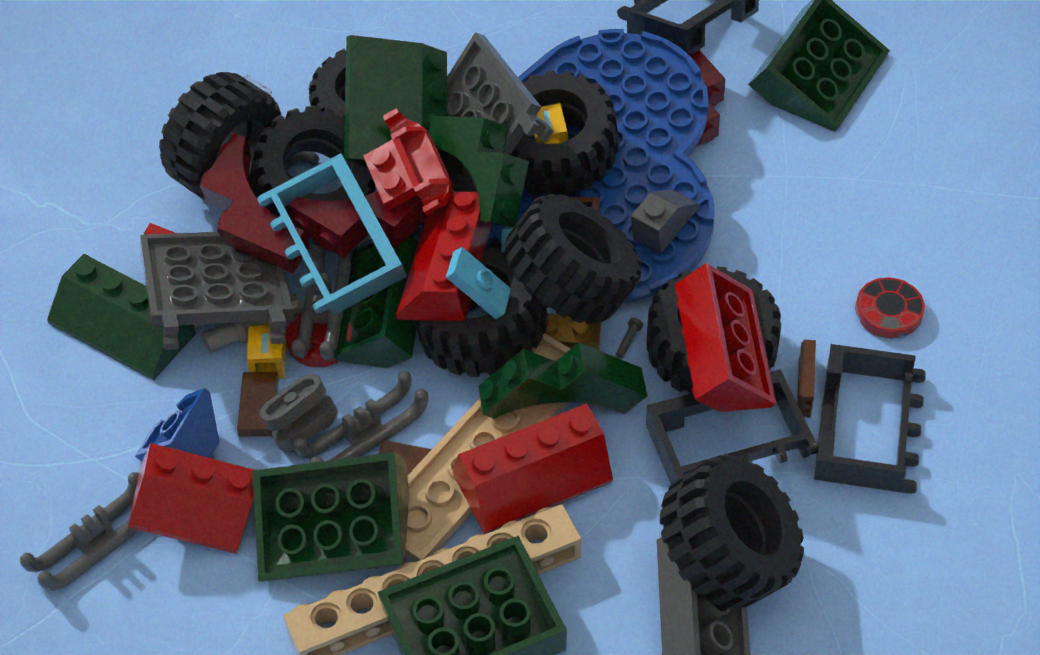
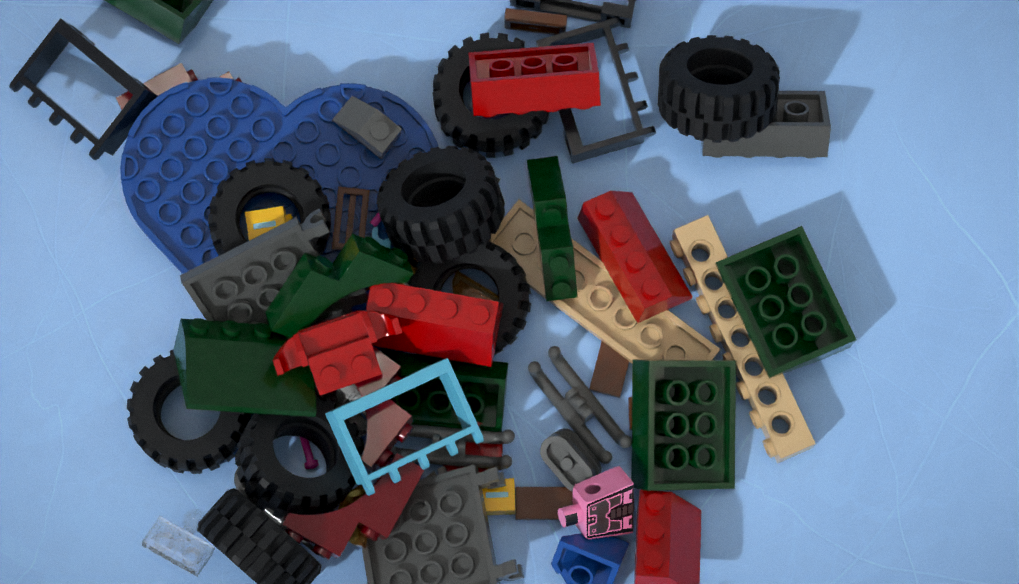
camera: 90 degrees left, 25 degrees up
medium azure plate [446,247,511,319] -> none
none -> bright pink torso [558,466,634,539]

